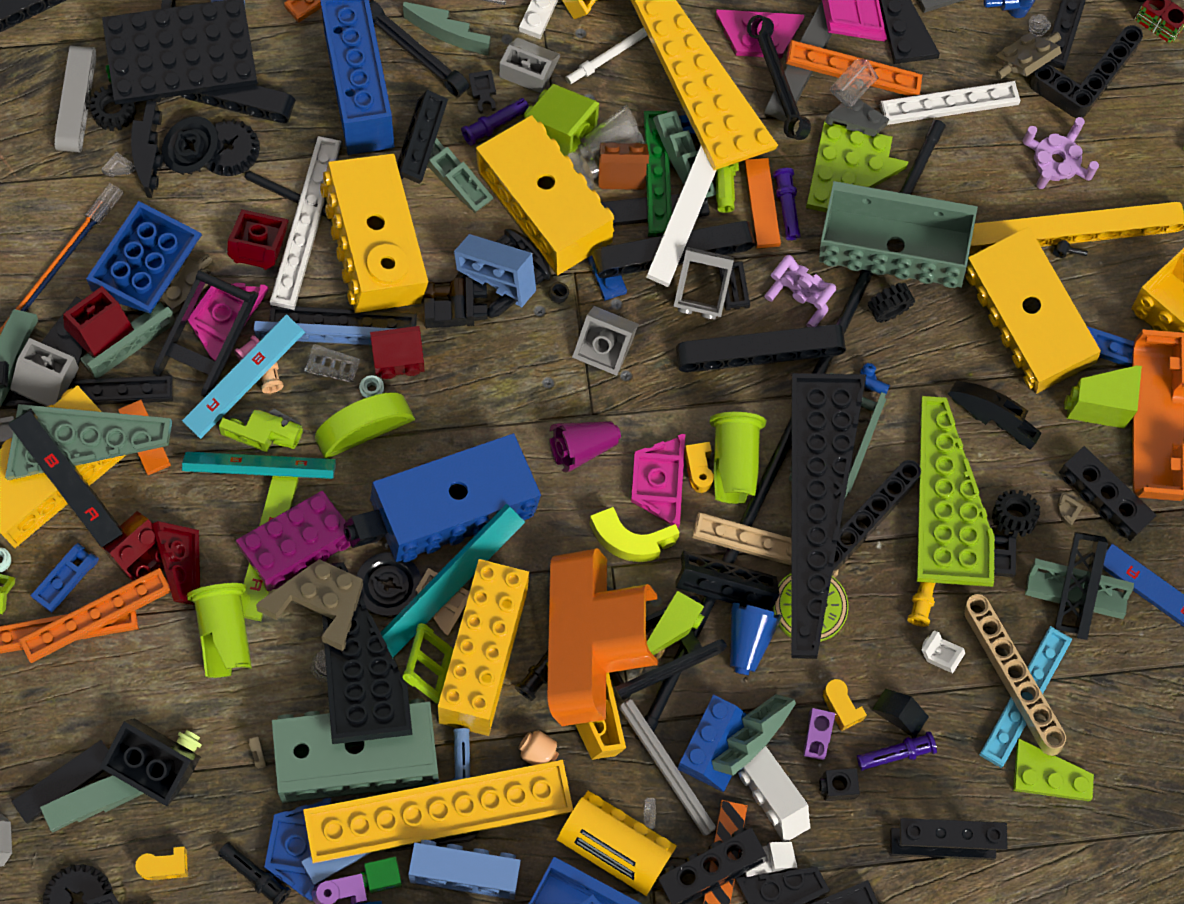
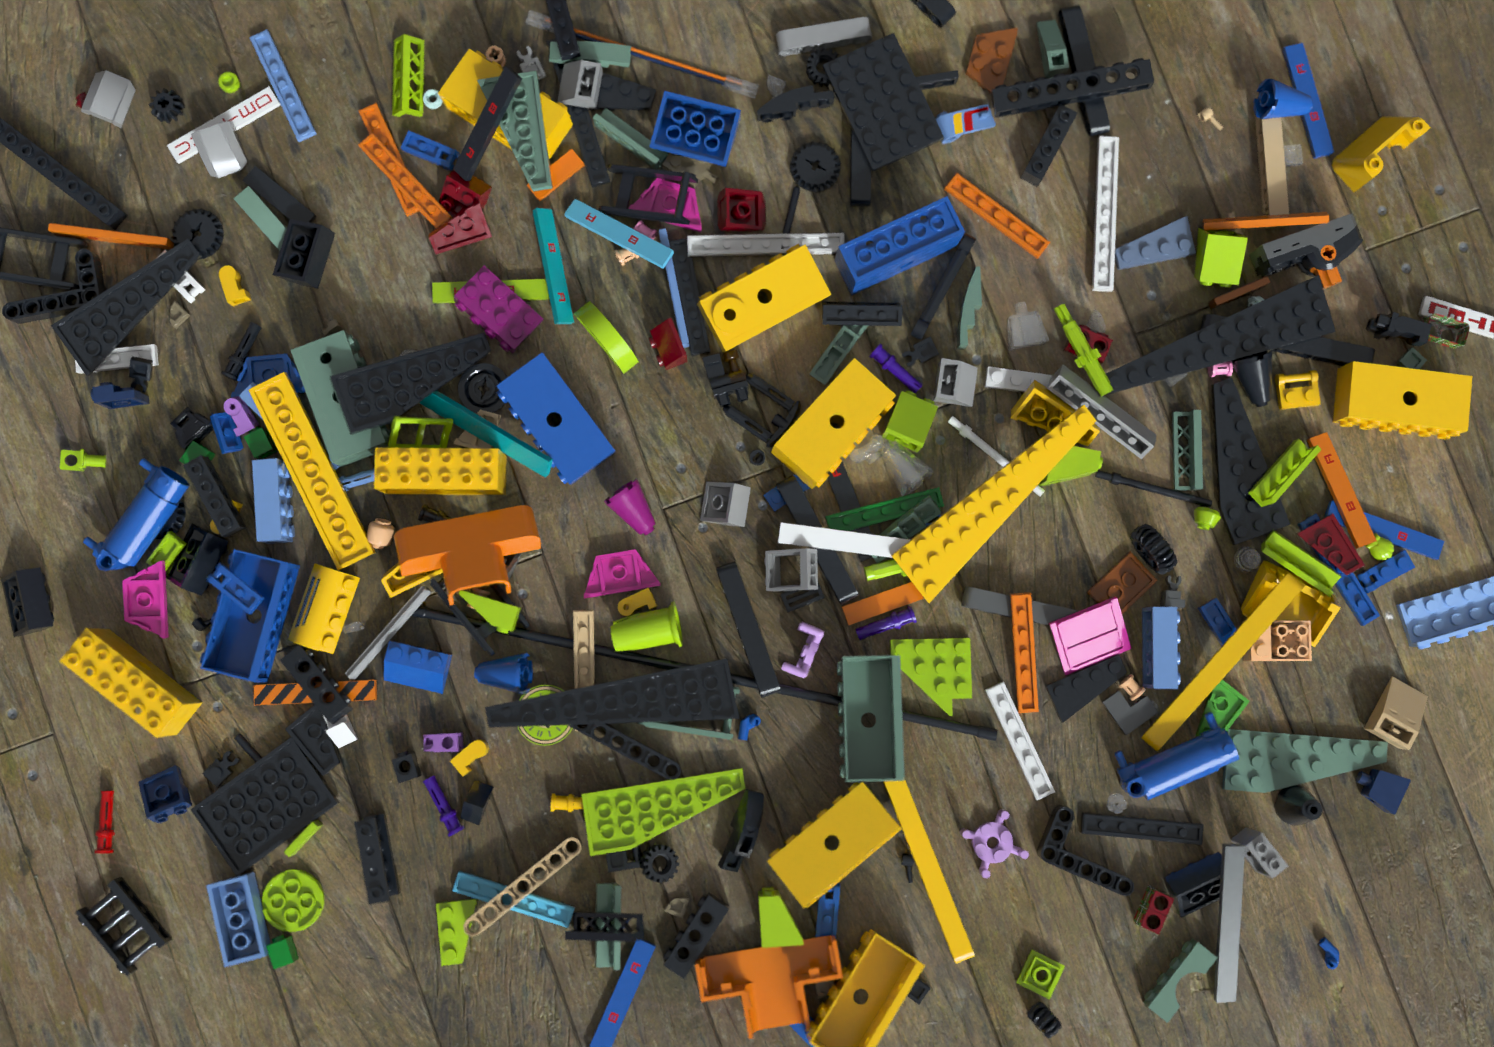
camera: 75 degrees right, 15 degrees up
dark red slope [63,286,134,358] -> none
black gear [162,116,220,175] -> none
yellowish green plate [176,730,202,752] -> none
lime piece [187,583,252,678] -> none
lime plate [219,409,303,452] -> none
dark tan wing [256,559,363,651] -> none
clear slope [304,344,360,382] -> none
black brick [343,509,388,548] -> none
light aqua plate [359,375,384,398] -> none
medium blue wedge [454,234,536,308] -> none
neon yellow arch [589,507,680,562] -> none
dark orange bracket [598,142,649,190] -> none
black fence [675,550,780,611] -> none
sand green slope [712,694,796,776] -> none
dark pink wing [716,9,804,58] -> none
white wedge [738,746,810,842] -> none
black piece [747,15,811,140] -> none
dark grey wing [825,95,889,137] -> none
clear slope [829,59,879,108] -> none
black tyre [868,283,915,323] -> none
white bracket [922,630,965,673] -> none
dark tan plate [995,32,1061,79] -> none

